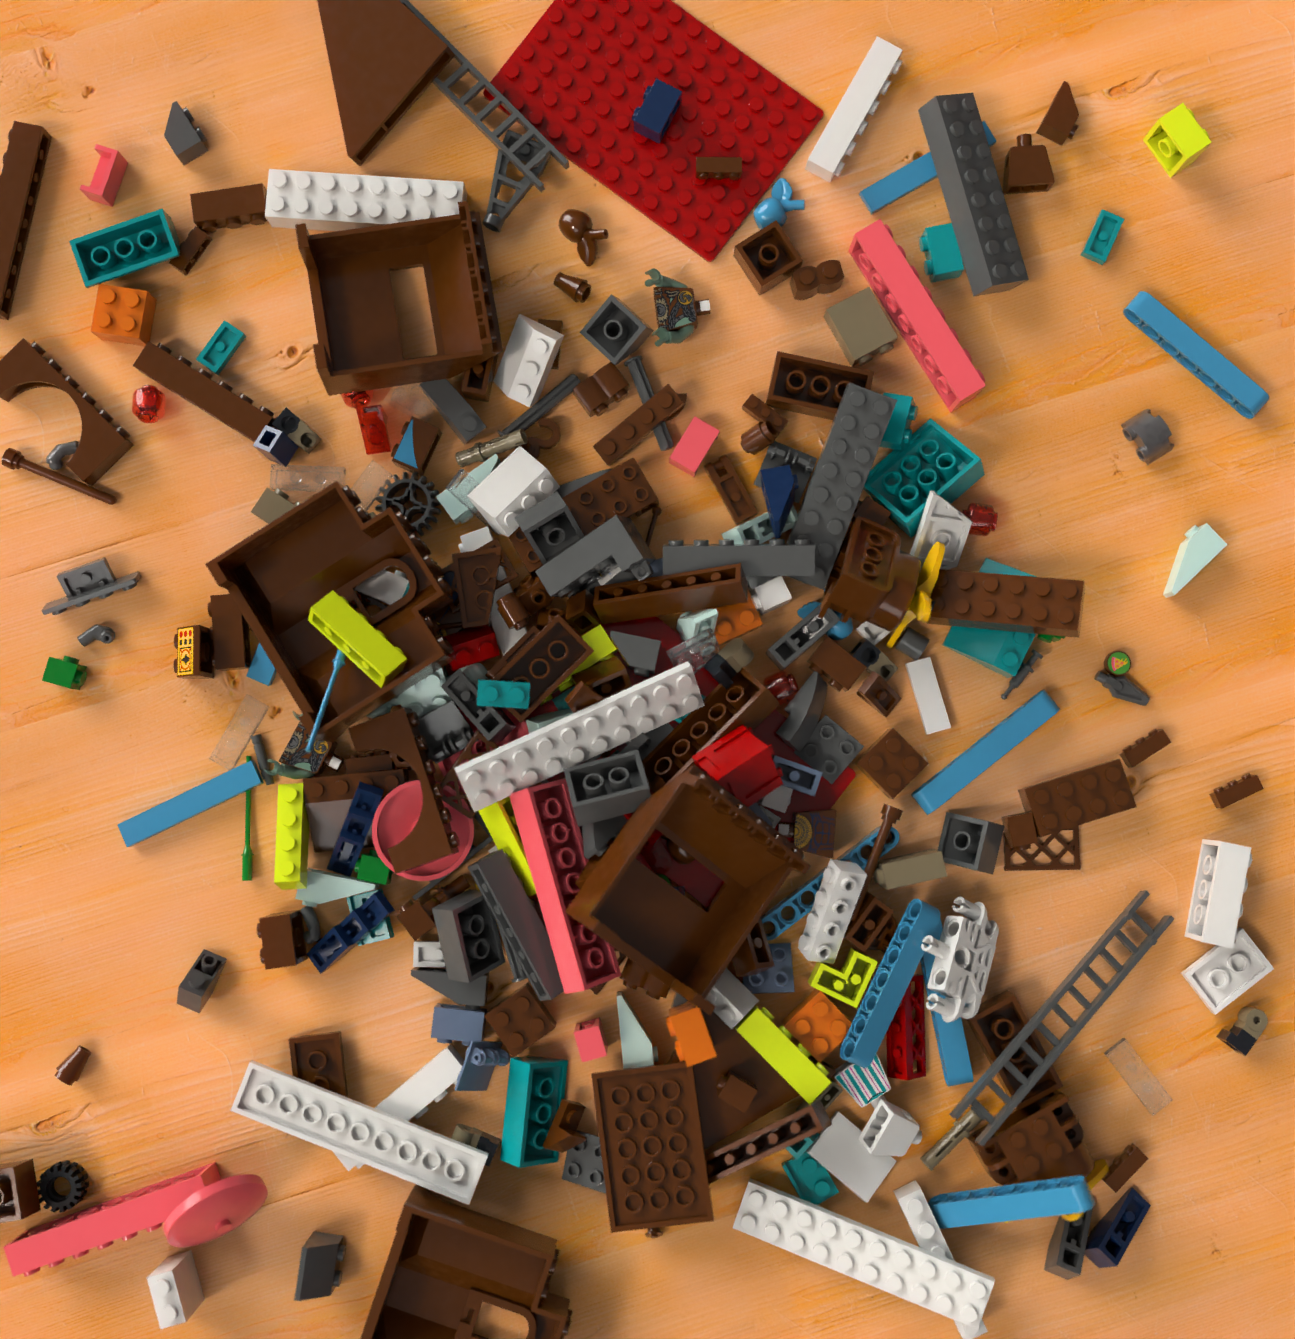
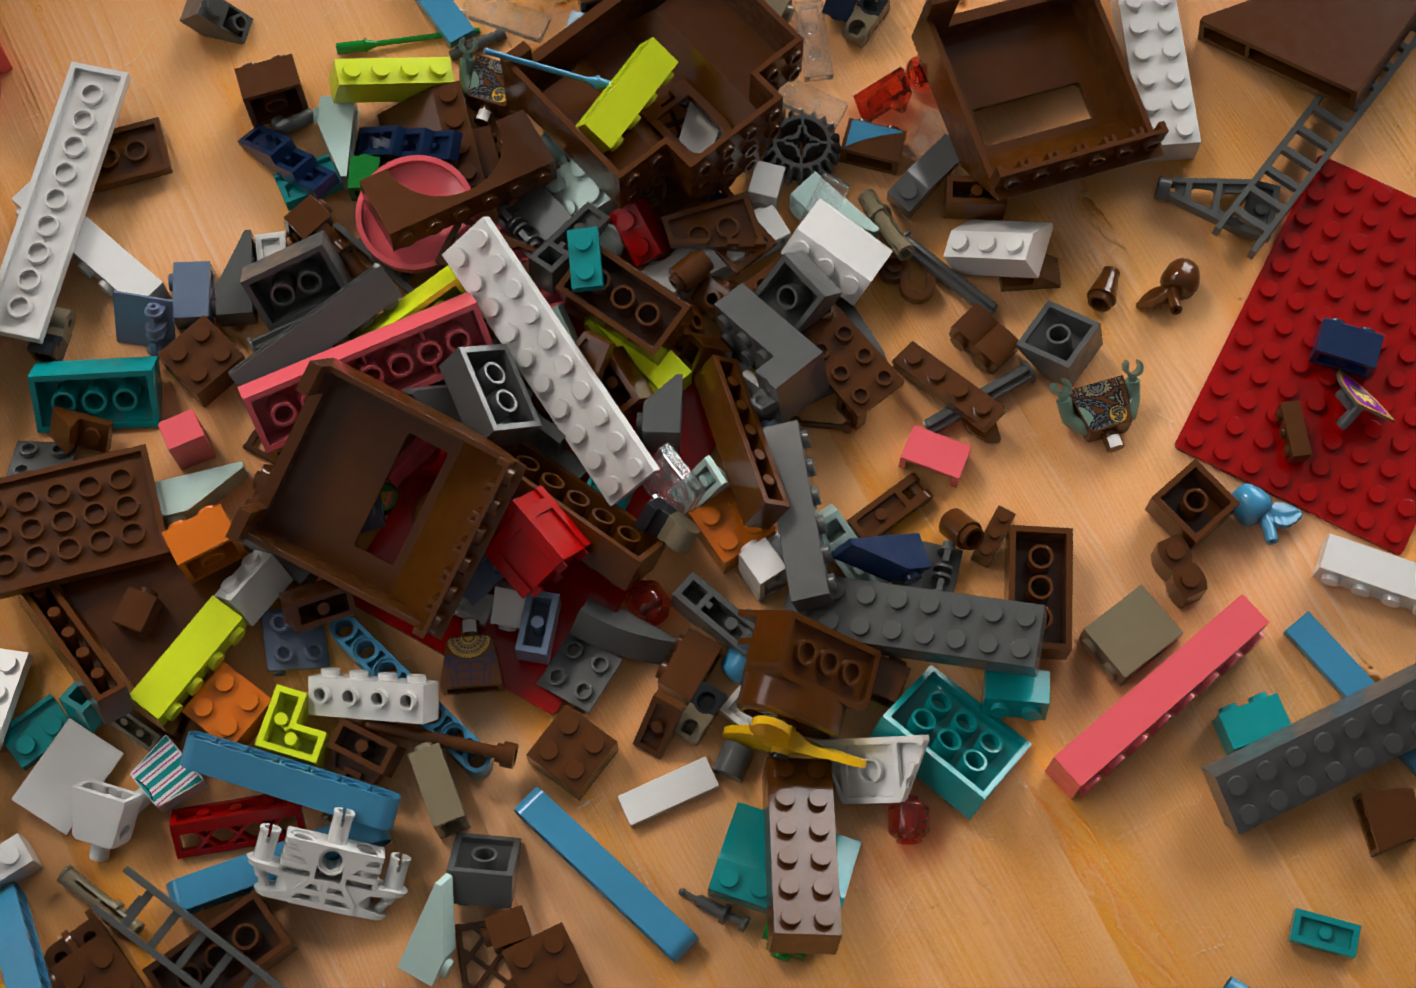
camera: 80 degrees right, 15 degrees down
none -> light aqua slope [397,873,456,986]
none -> white brick [748,161,785,209]
none -> shield [1335,369,1395,430]

